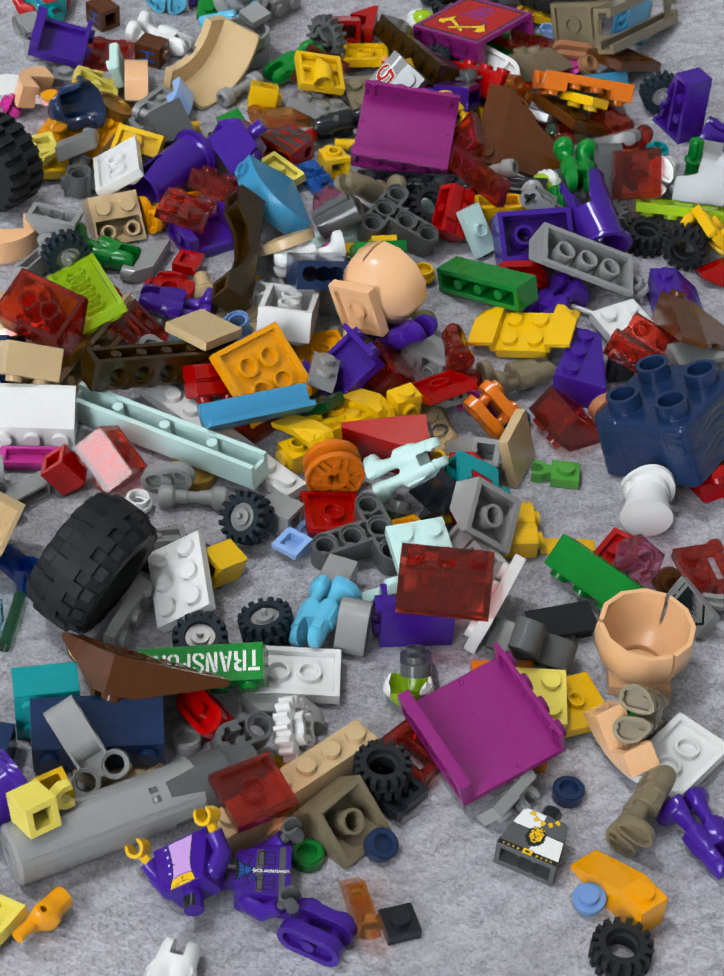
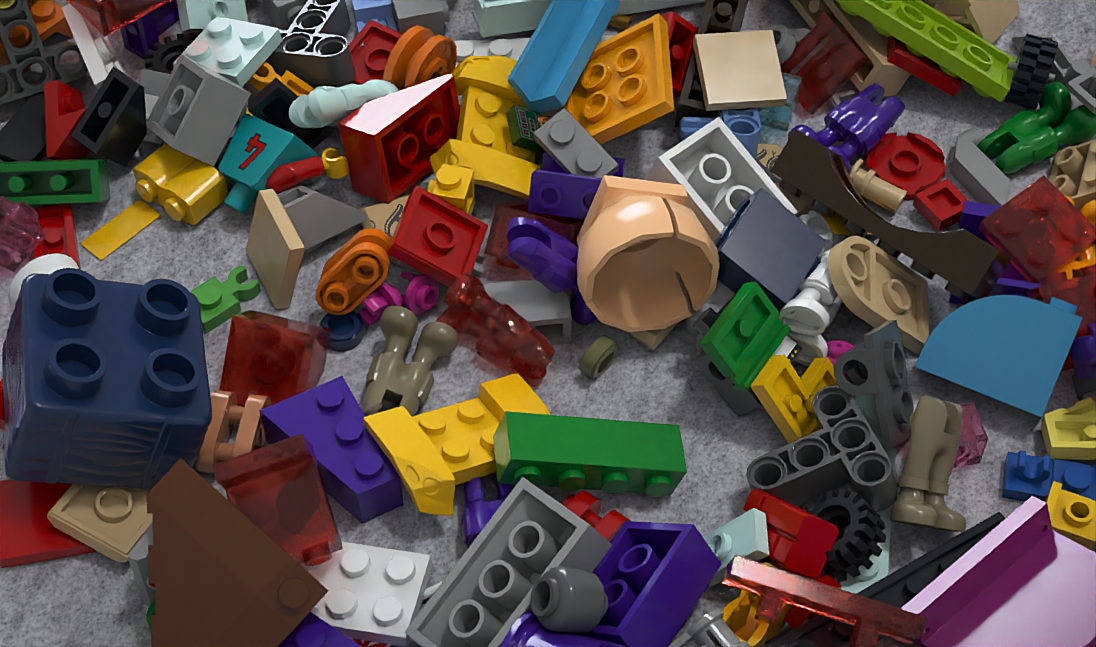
camera: 135 degrees right, 10 degrees up
yellow plate [416,262,436,285] -> none
none -> red slope [44,80,91,160]
none -> black slope [71,67,147,167]
none -> dark grey head [530,566,608,635]

